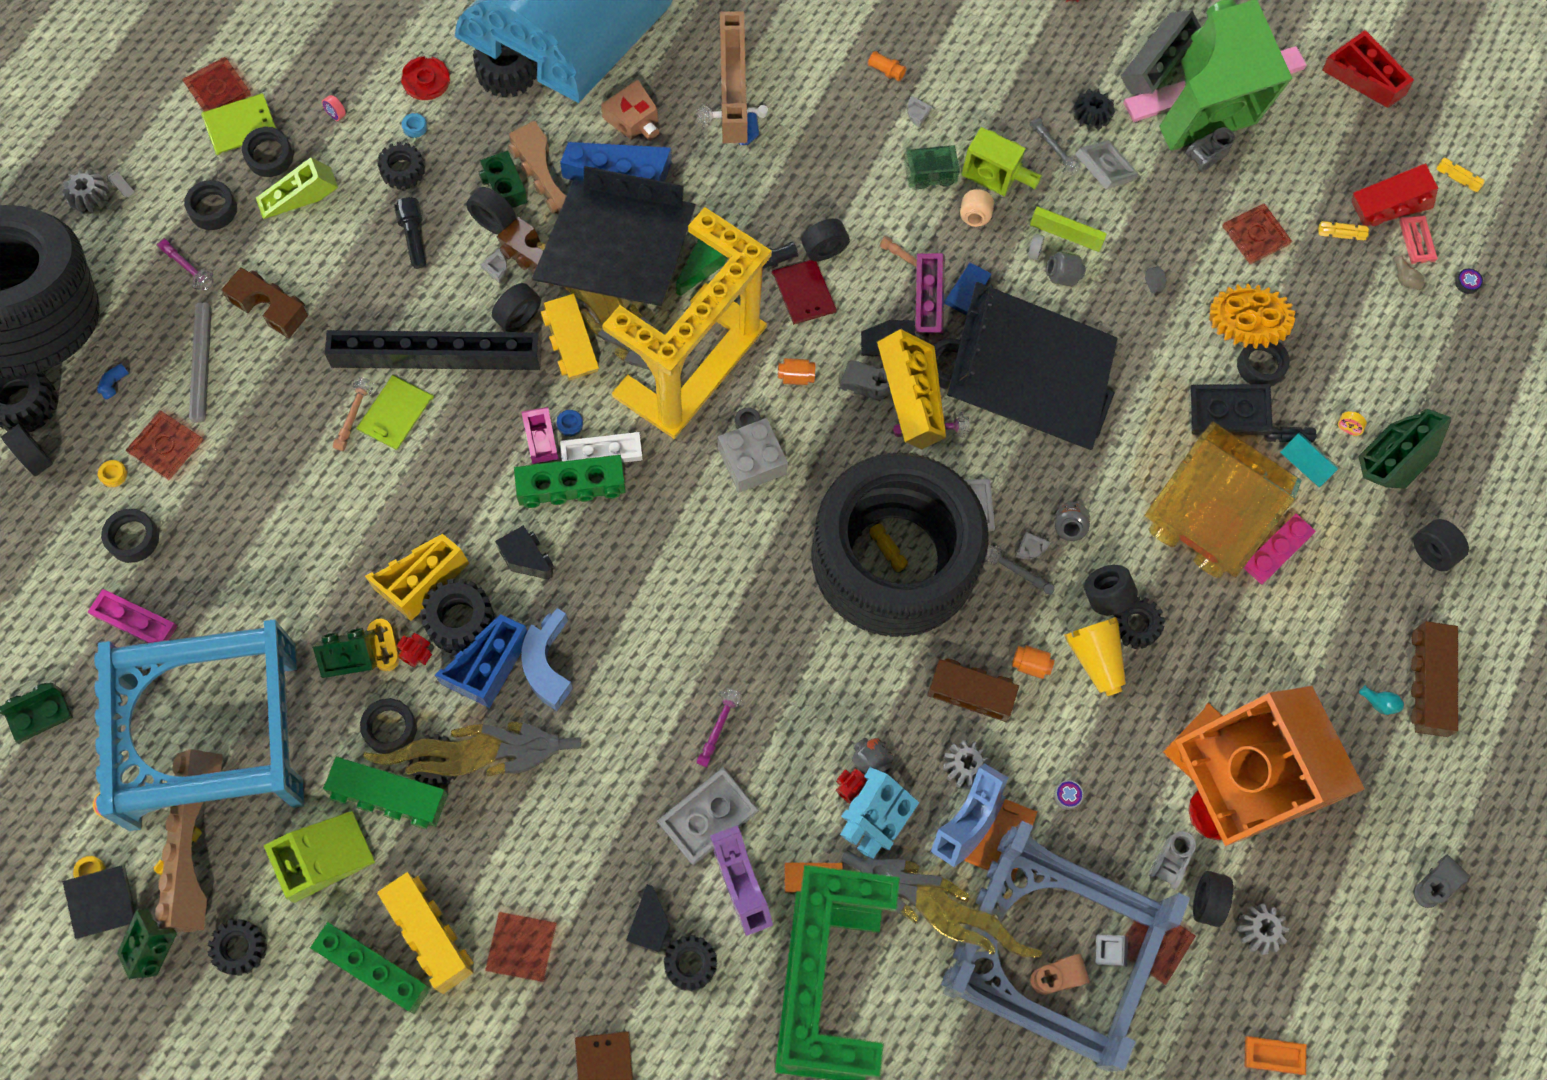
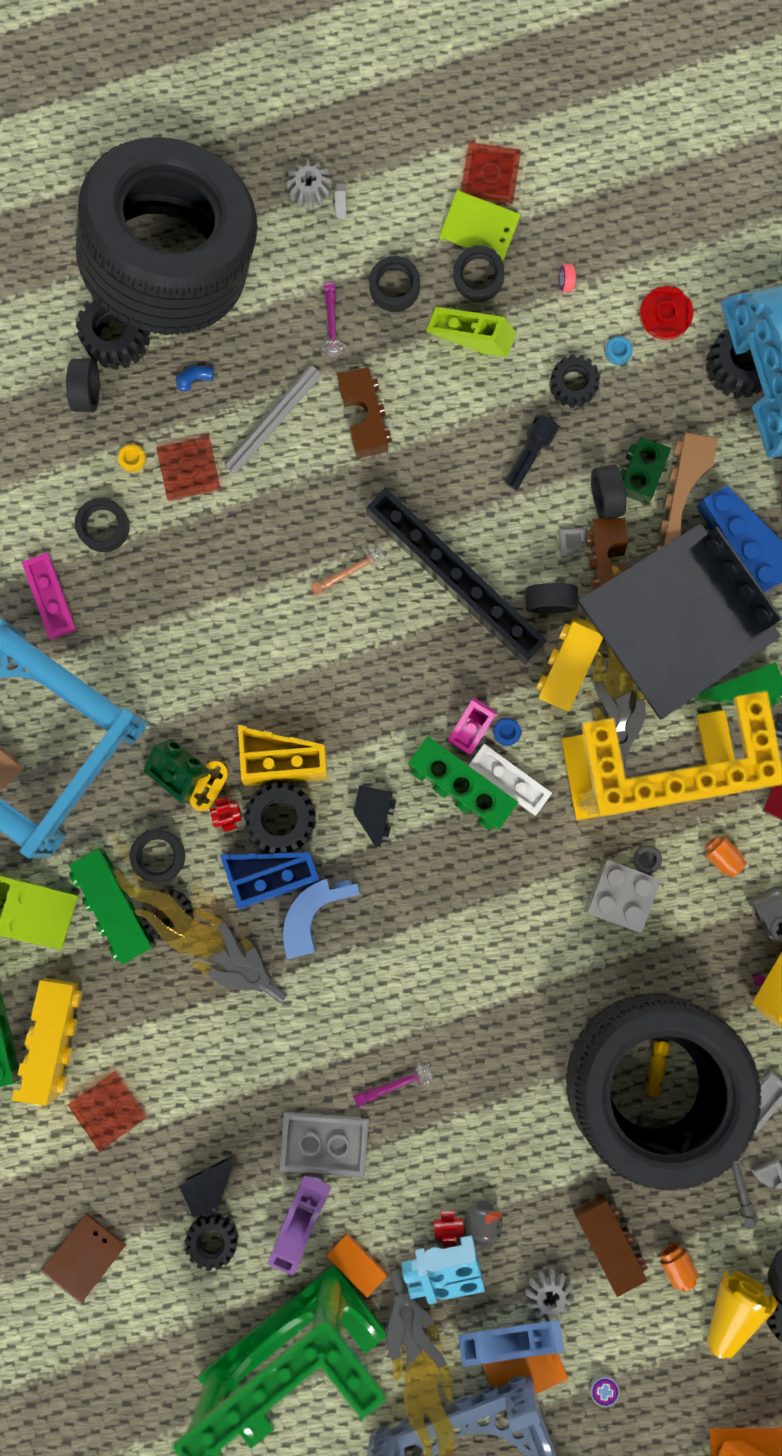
camera: 50 degrees right, 15 degrees up
lime container [356,375,434,450] -> none

